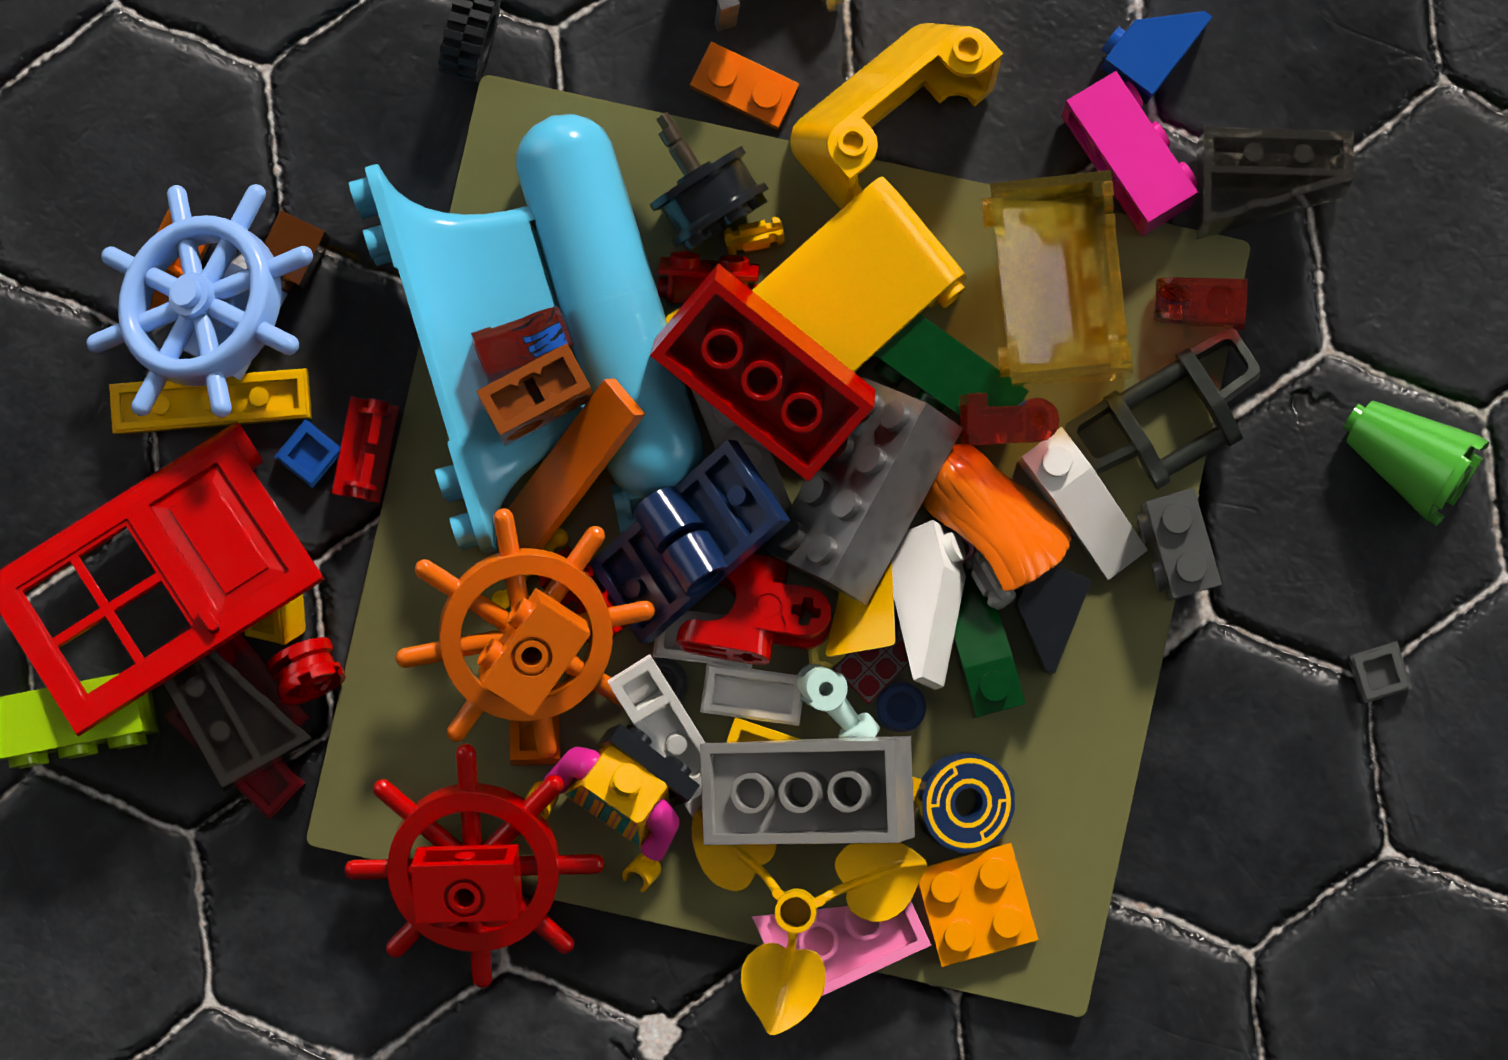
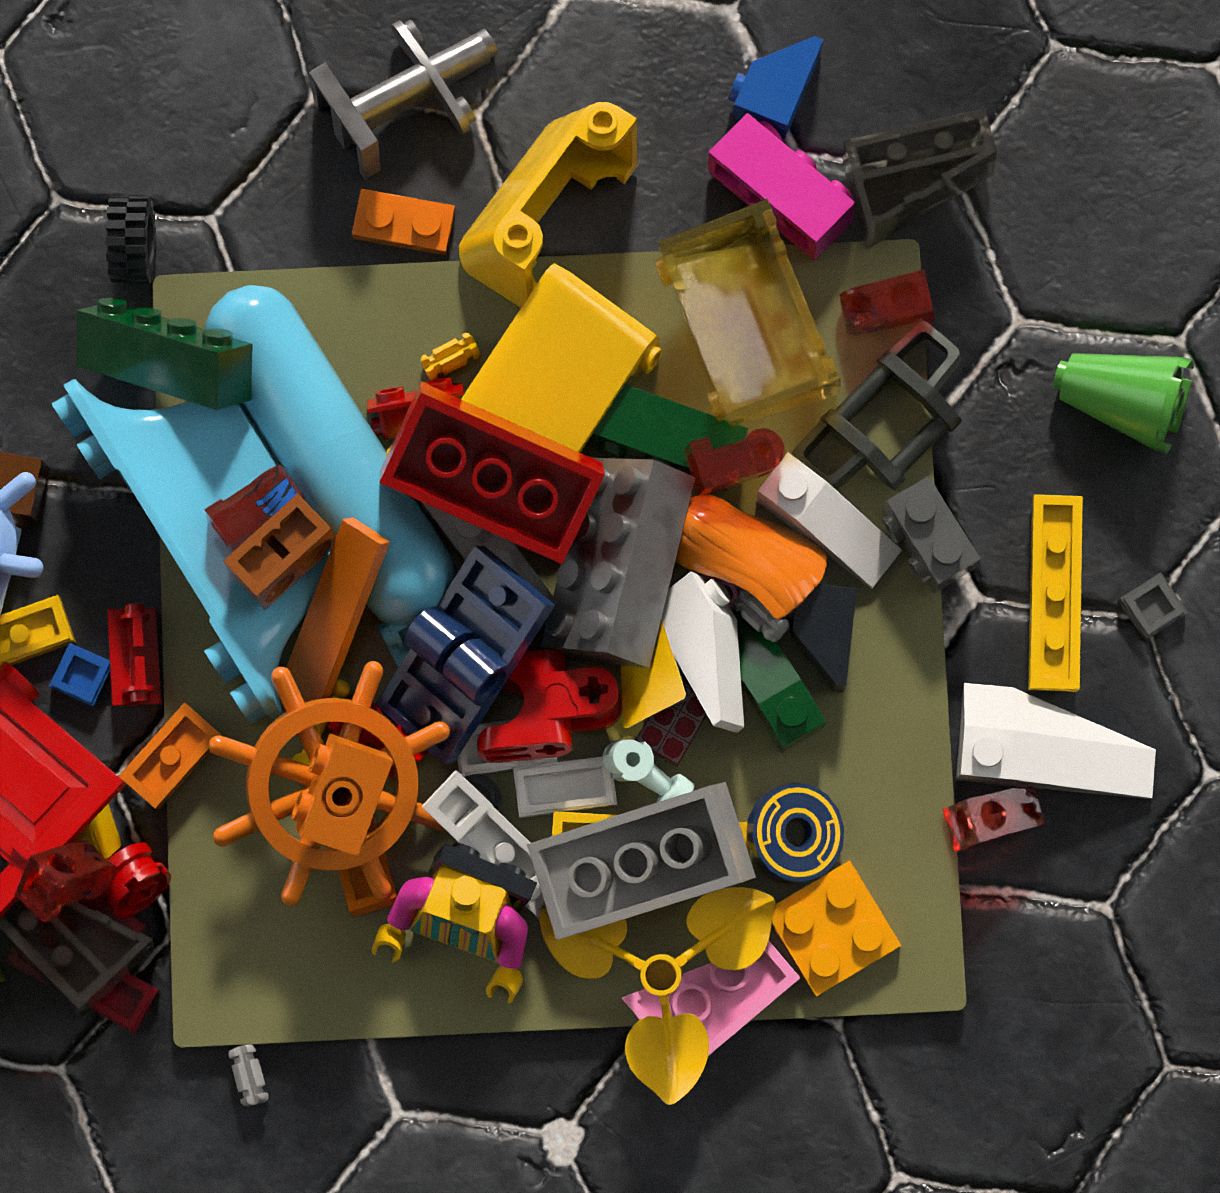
camera: 15 degrees left, 5 degrees down
red piece [344,743,605,988] -> none
black wheel [649,112,769,252] -> none
dark blue tile [876,682,926,732] -> none
none -> clear red leg [14,840,117,922]
none -> dark green brick [76,298,253,410]
none -> orange plate [119,702,223,810]
none -> light grey piece [229,1044,268,1107]
none -> clear red leg [942,786,1045,852]
none -> white wedge [955,683,1156,799]
none -> yellow plate [1028,495,1083,692]

